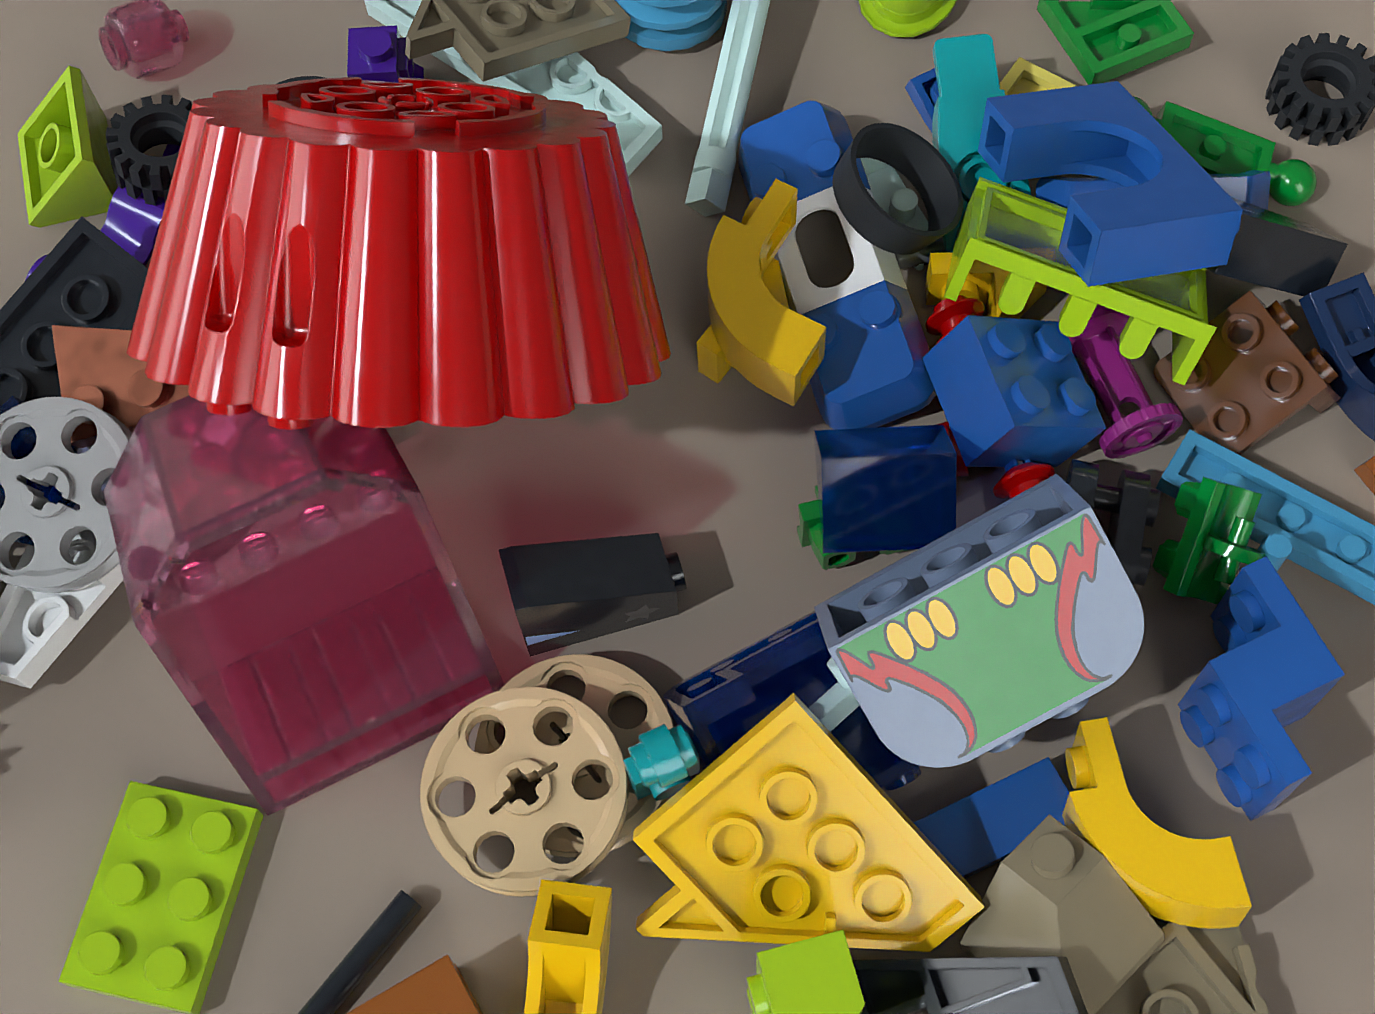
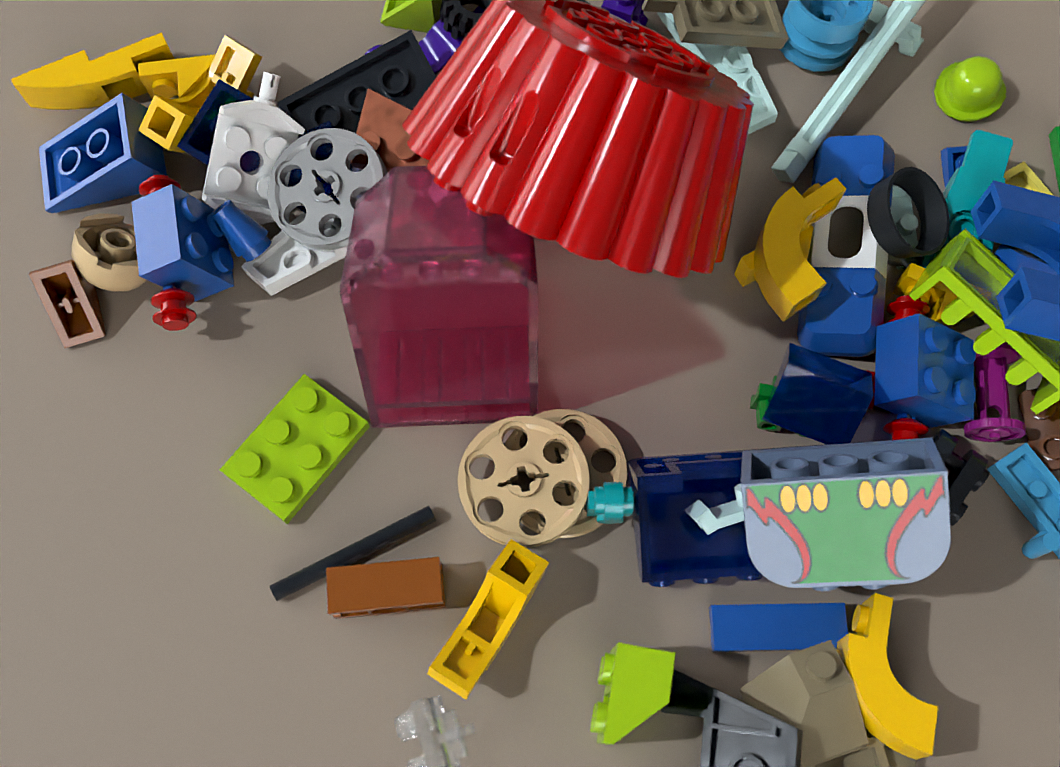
camera: 20 degrees right, 5 degrees up
black slope [498,533,687,657] -> none
yellow wing [633,693,984,952] -> none
green hips [1152,477,1265,604] -> none
blue bracket [1178,556,1345,821] -> none

